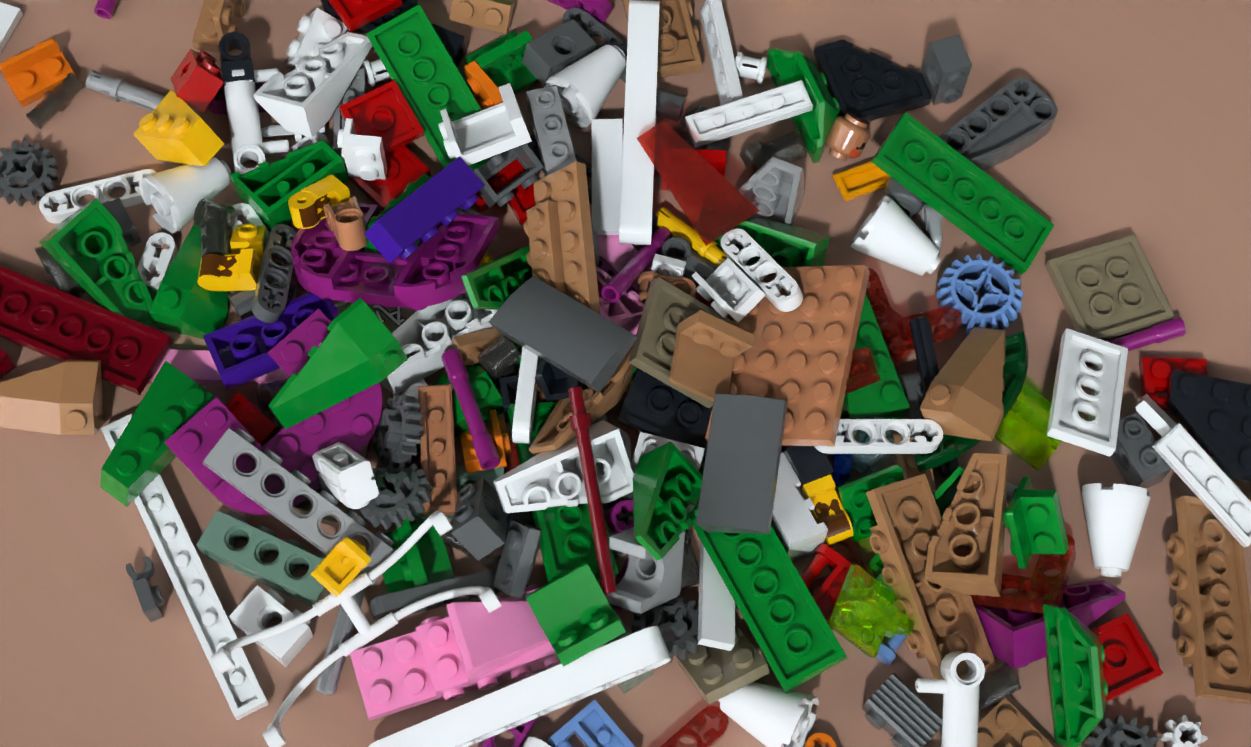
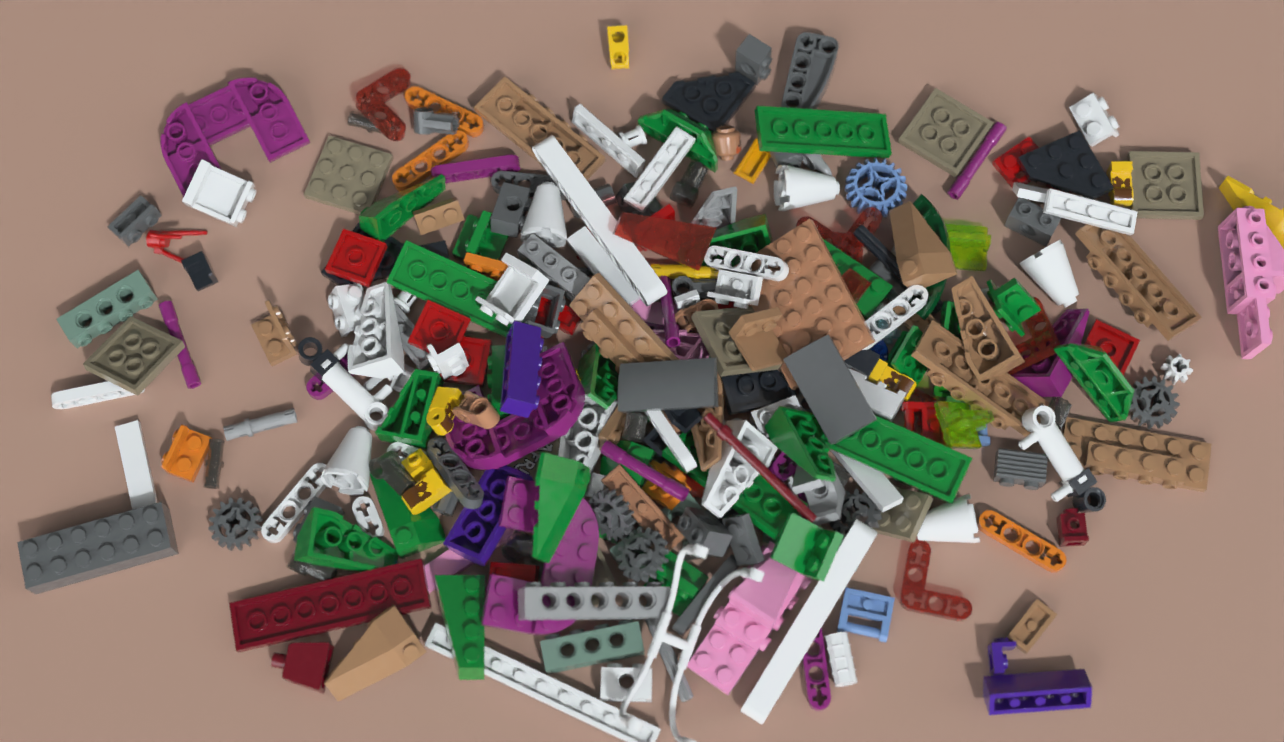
camera: 30 degrees left, 5 degrees up
dark grey plate [126,556,165,622] -> none
yellow wedge [133,89,224,167] -> none
red brick [171,48,224,112] -> none
yellow bracket [311,537,372,597] -> none
white brick [312,442,379,509] -> none
white plate [1047,328,1128,457] -> none

